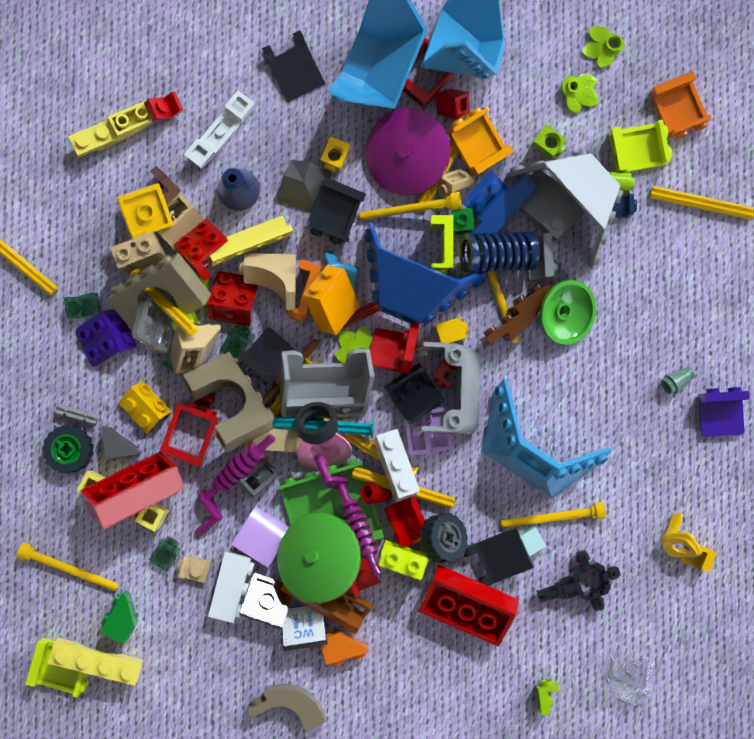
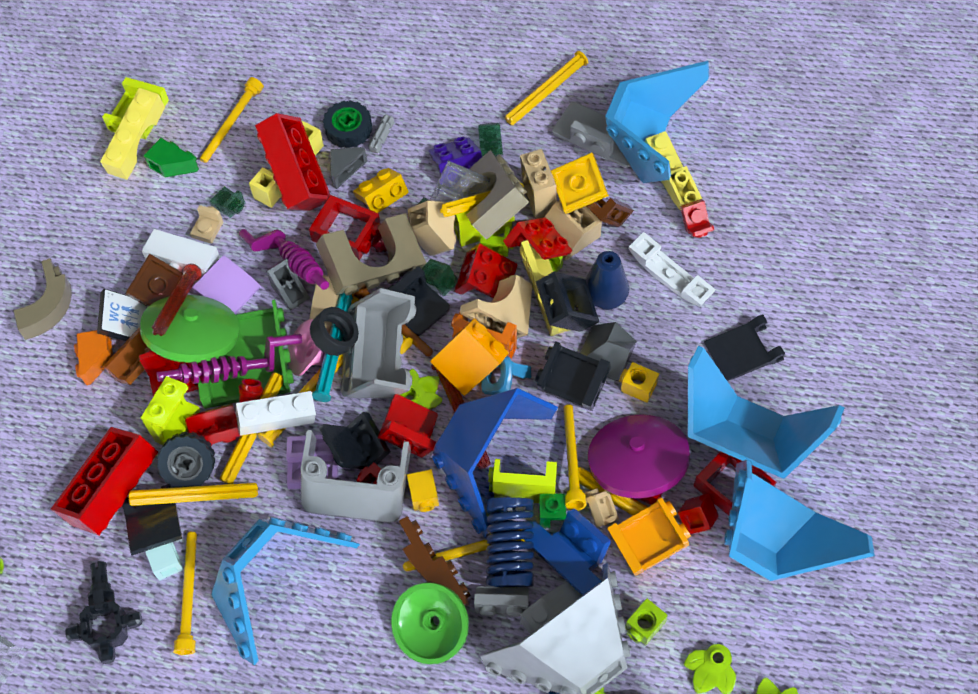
camera: 100 degrees right, 25 degrees down
none -> yellow axle [129,483,258,506]
none -> clear red axle [152,264,202,336]
none -> black window [536,271,600,332]
none -> light grey bracket [552,102,630,168]
none -> dark azure piece [605,61,710,183]

